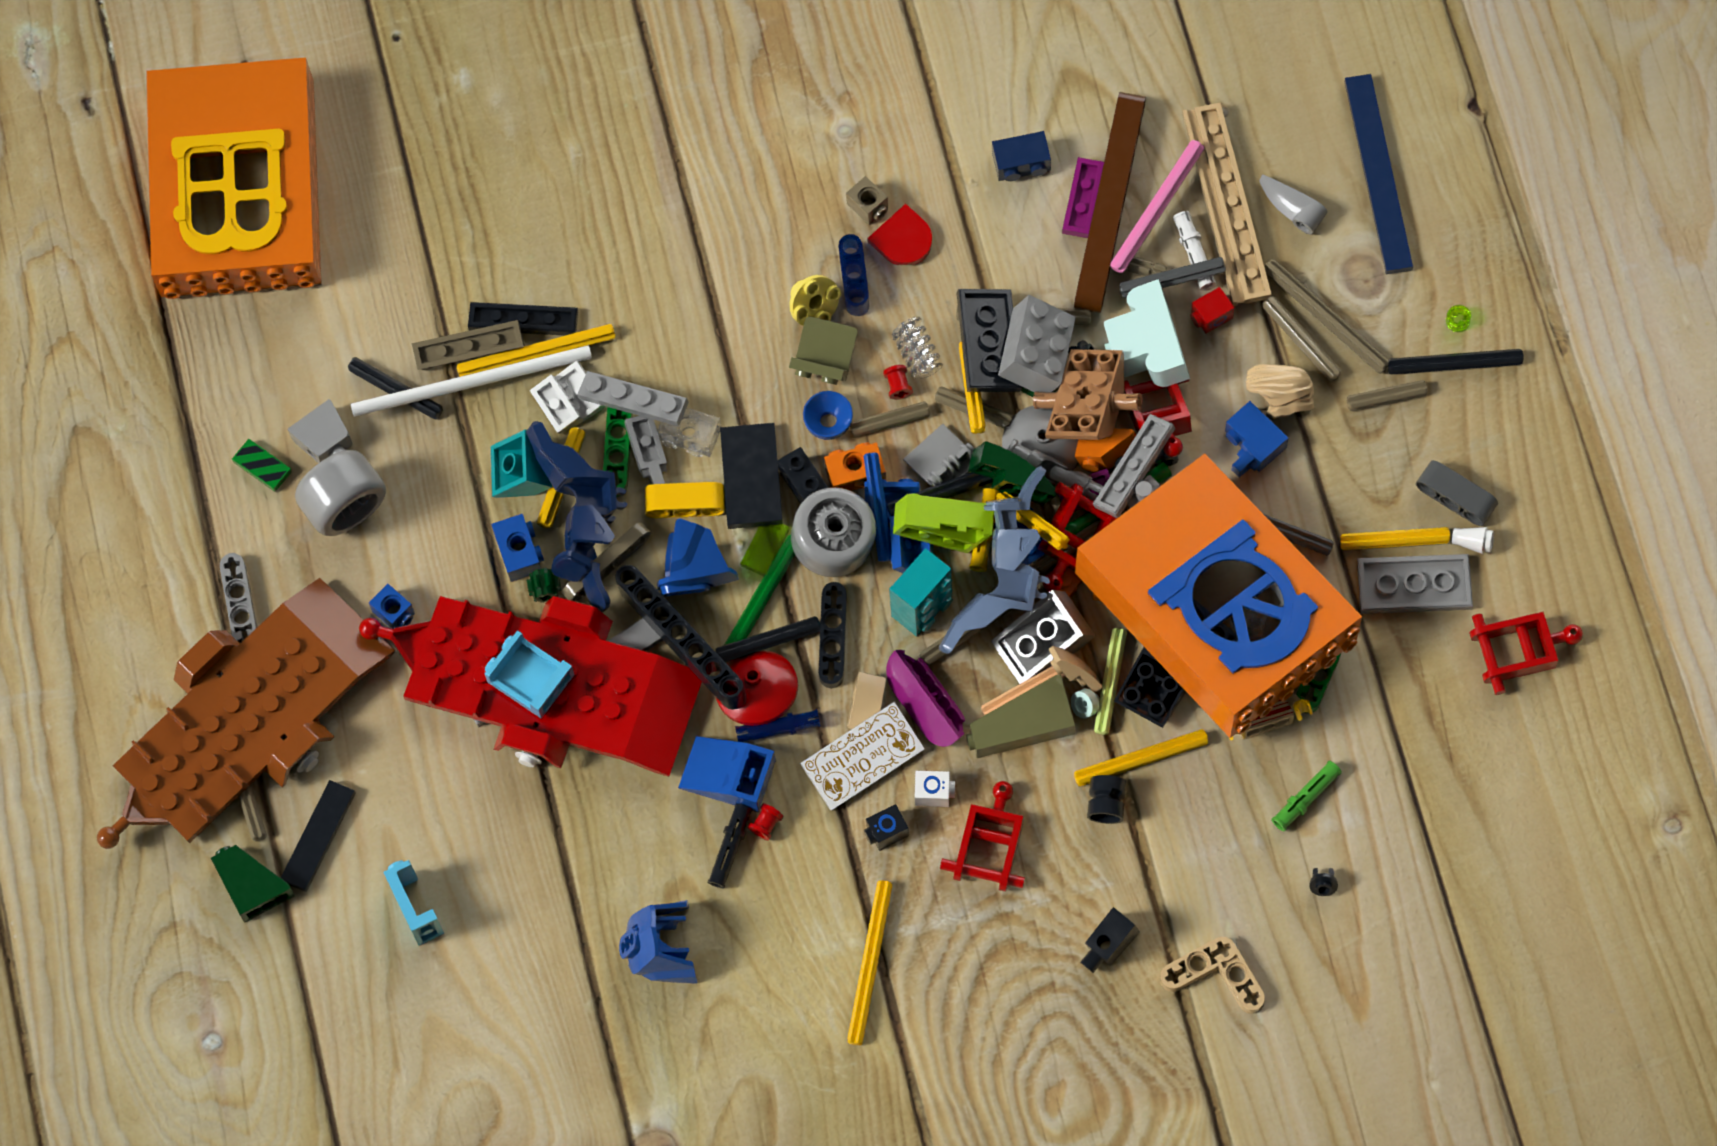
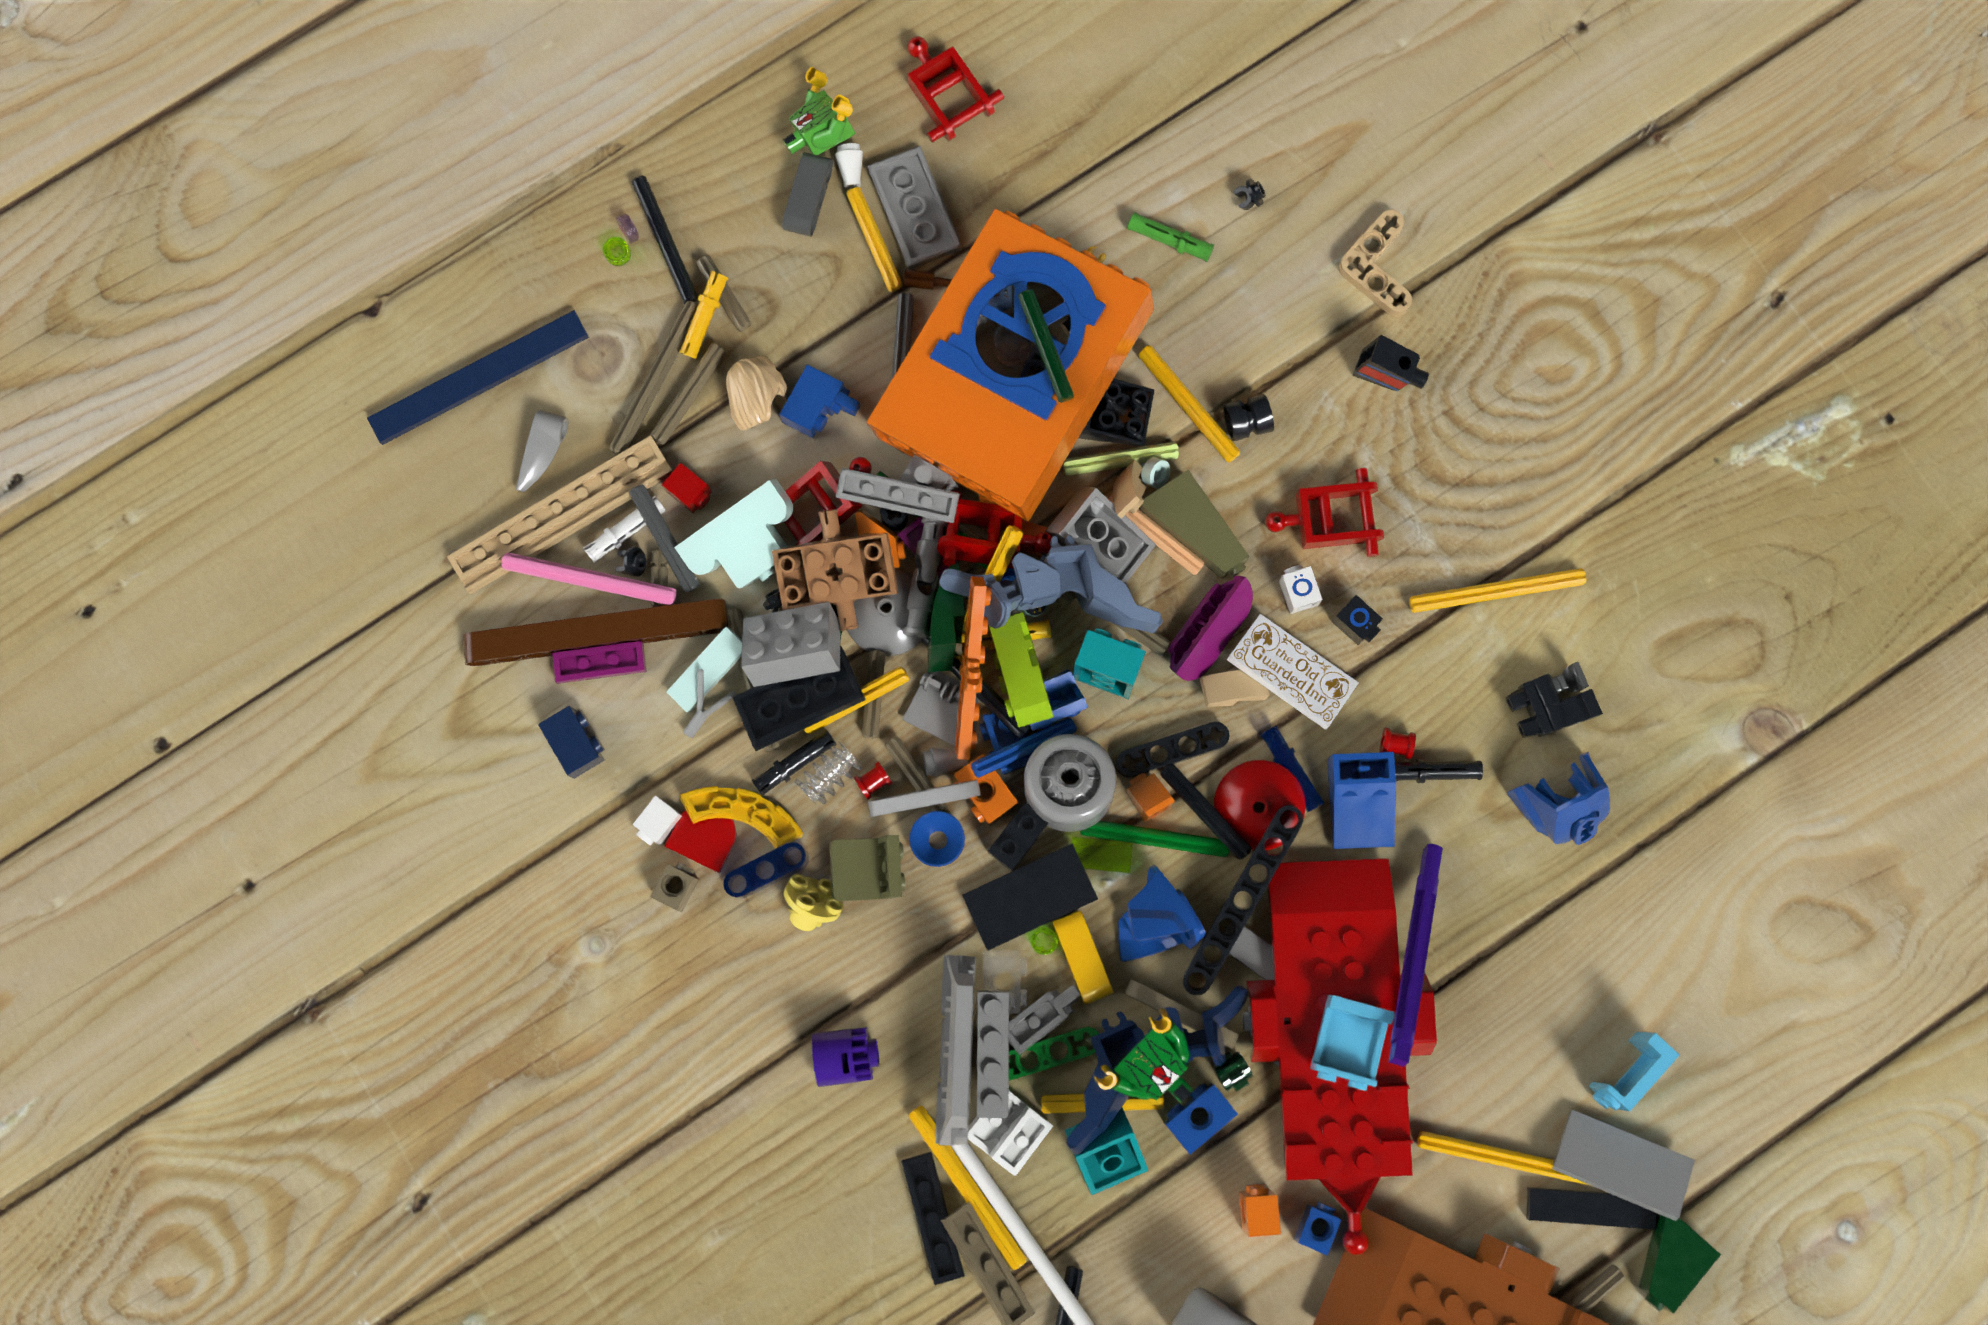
camera: 110 degrees left, 10 degrees up
none -> tile [616,214,640,244]
none -> black plate [616,547,647,577]
none -> white brick [632,796,682,845]
none -> light aqua tile [666,627,742,713]
none -> yellow pin [679,271,729,359]
none -> yellow tile [680,786,803,850]
none -> light grey plant [683,669,736,738]
none -> black pin [751,729,837,796]
none -> bright green torso [783,67,856,155]
none -> dark purple gear [812,1027,879,1087]
none -> light grey beam [867,780,981,817]
none -> reddish brown axle [903,269,952,290]
none -> light grey cone [923,748,968,778]
none -> light grey connector [935,955,975,1145]
none -> orange hinge [954,576,991,760]
none -> dark green axle [1018,289,1074,403]
none -> clear neon green bush [1031,927,1058,955]
none -> green torso [1094,1008,1194,1103]
none -> orange slope [1126,772,1175,822]
none -> orange brick [1238,1184,1281,1237]
none -> dark purple piece [1389,844,1443,1067]
none -> yellow axle [1417,1131,1591,1186]
none -> black hips [1505,661,1603,738]
none -> light grey tile [1552,1109,1695,1221]

